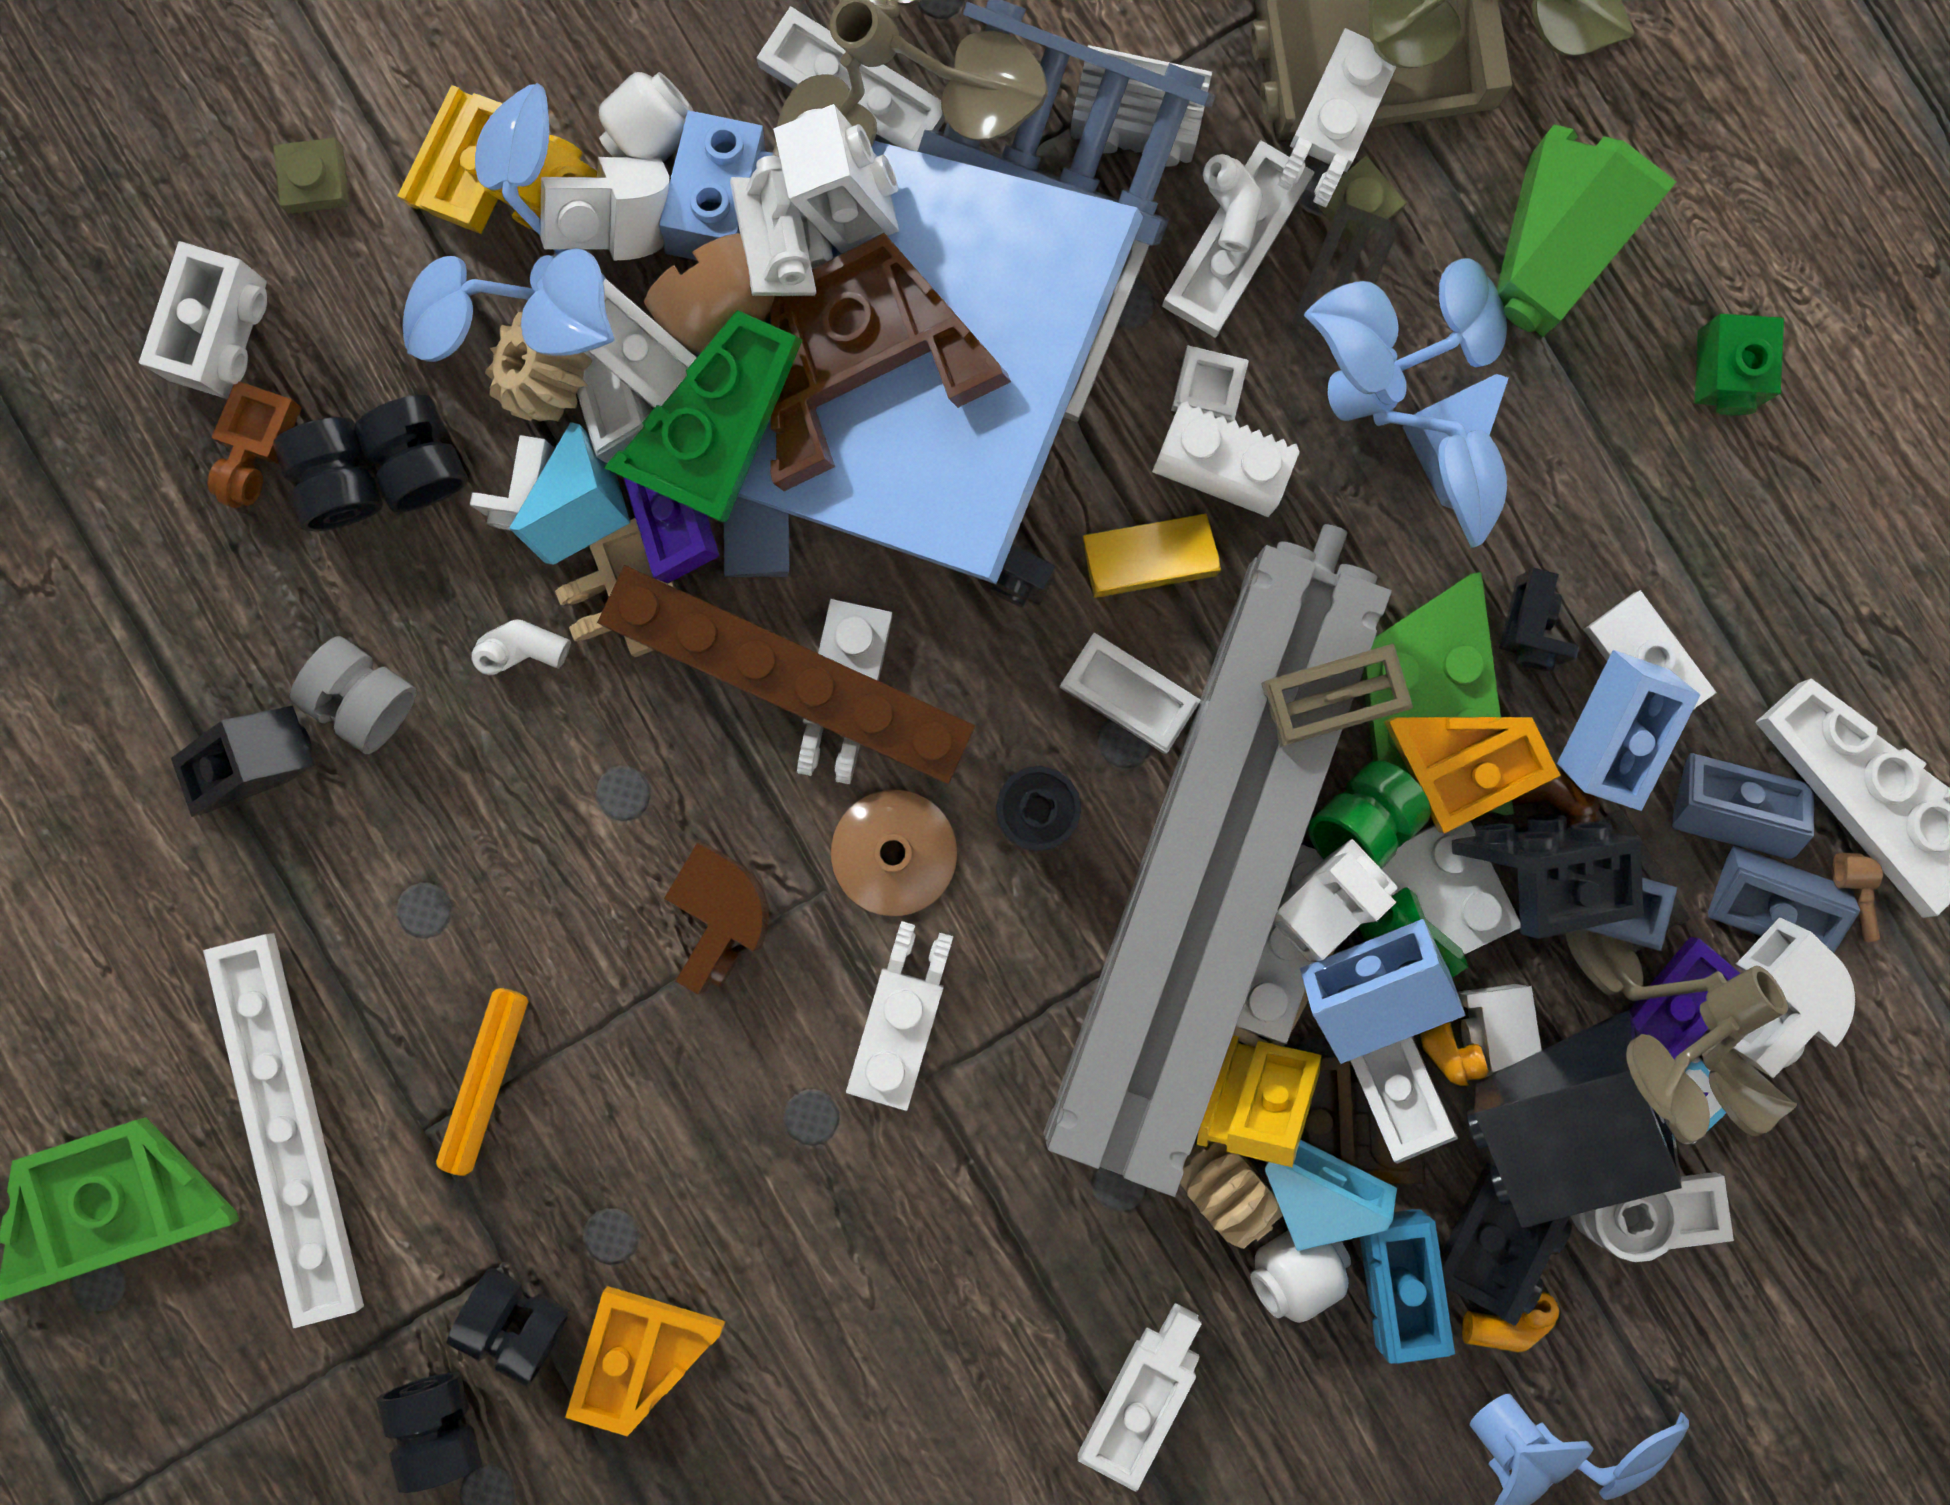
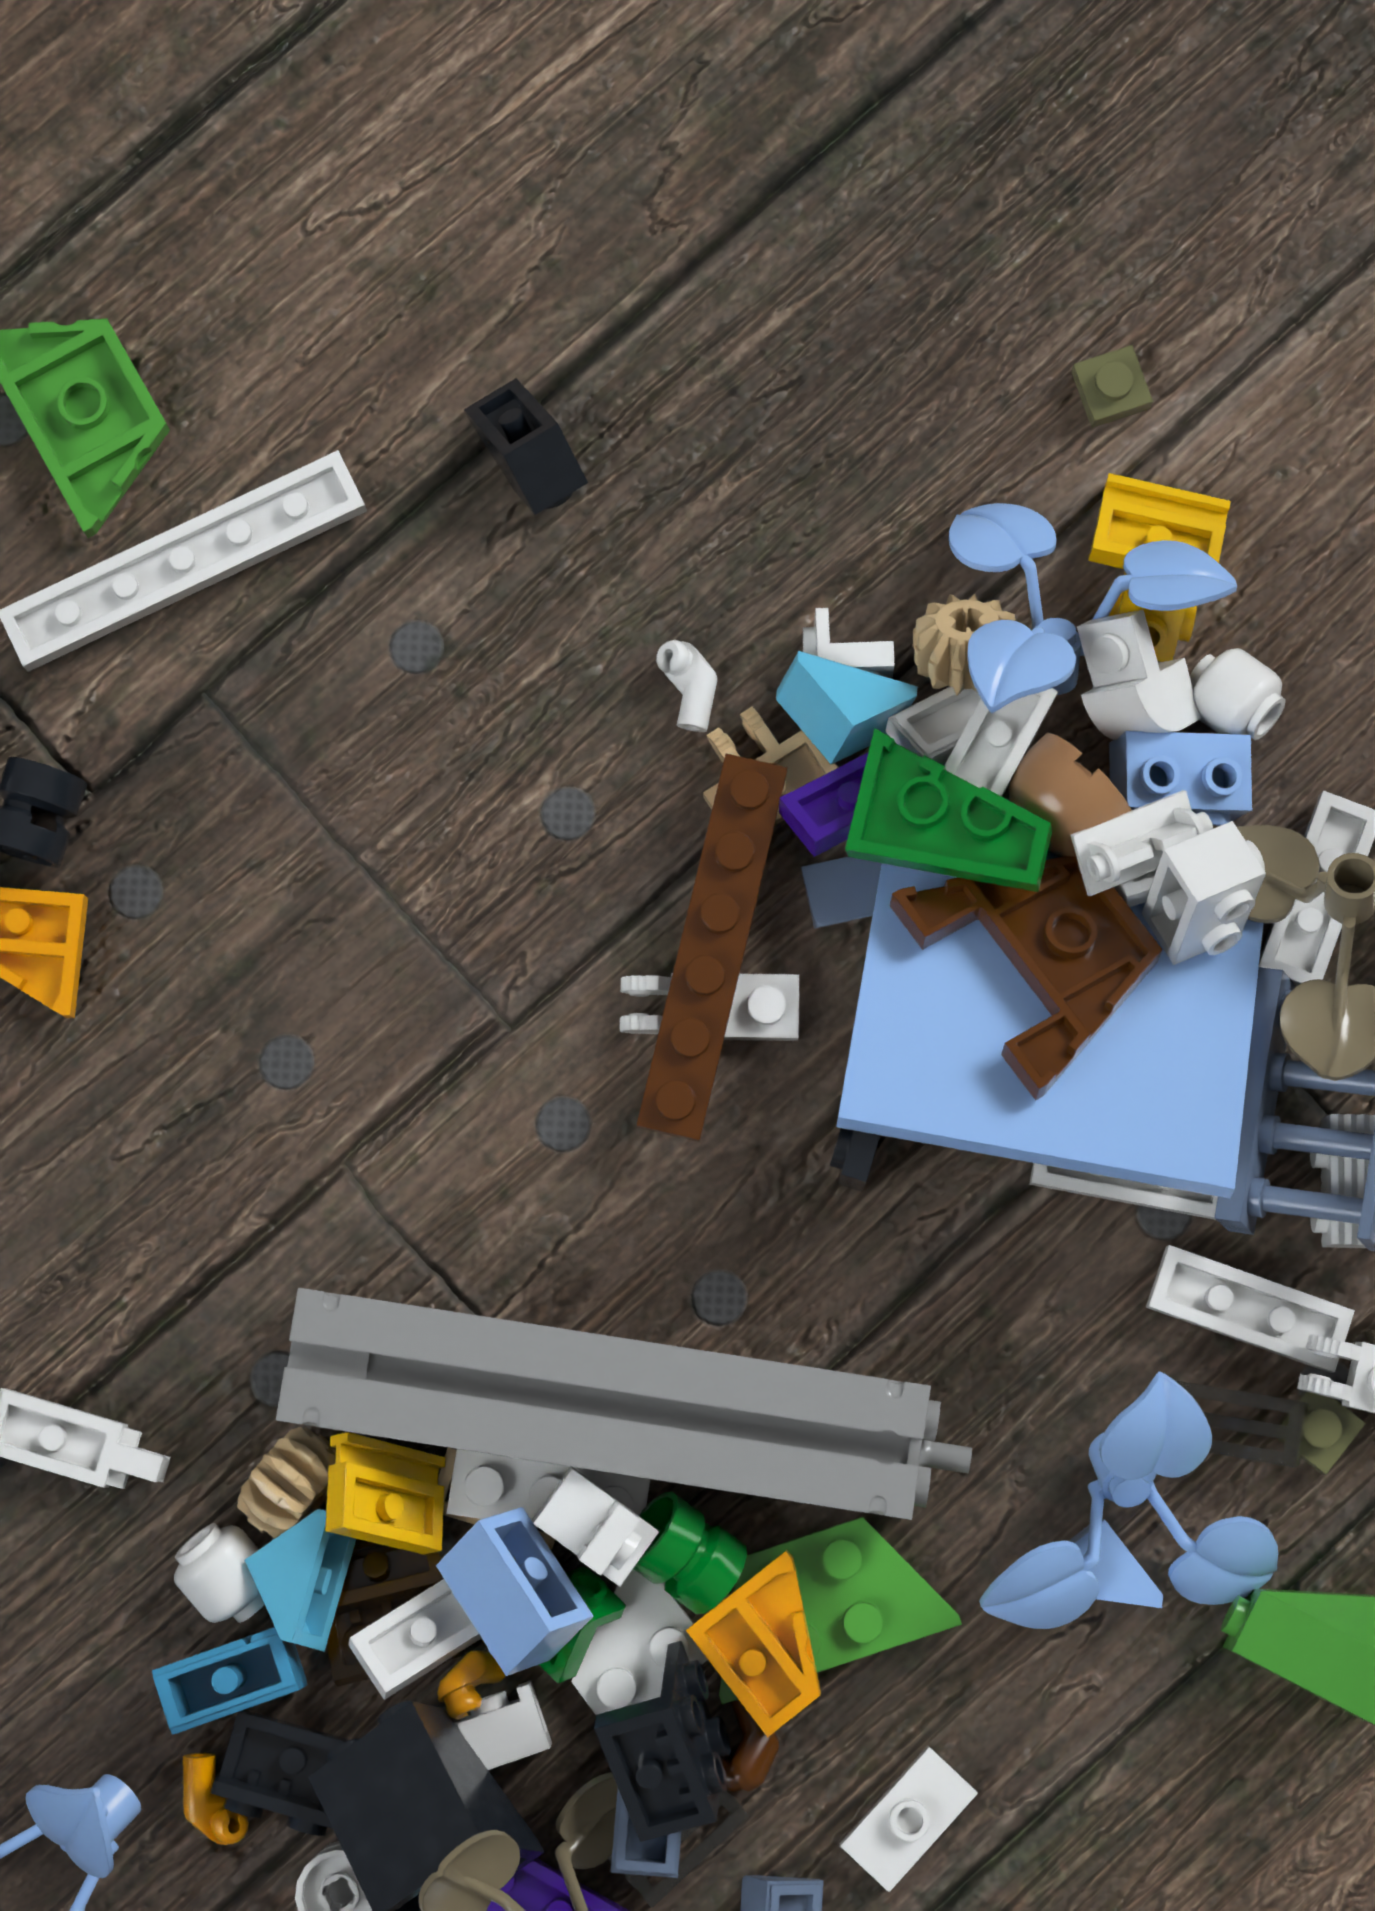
camera: 80 degrees right, 5 degrees down
white brick [139,241,267,399] -> none
dark orange plate [207,381,302,508] -> none
black wheel [273,417,383,532] -> none
light grey wheel [290,636,416,754] -> none
black wheel [354,394,468,512] -> none
light orange axle [436,988,528,1176] -> none
reddish brown brick [664,843,769,995] -> none
medium nougat dish [831,790,957,916] -> none
white hinge [846,921,953,1111] -> none
black wheel [995,766,1081,851] -> none
white tile [1060,633,1201,754] -> none
yellow slope [1082,514,1221,598] -> none
white brick [1152,401,1300,517] -> none
white tile [1171,345,1249,423] -> none
white arm [1203,154,1263,252] -> none
dark tan tile [1261,643,1413,747] -> none
black bracket [1499,568,1579,671] -> none
light blue brick [1557,650,1701,811] -> none
green brick [1694,314,1784,416] -> none

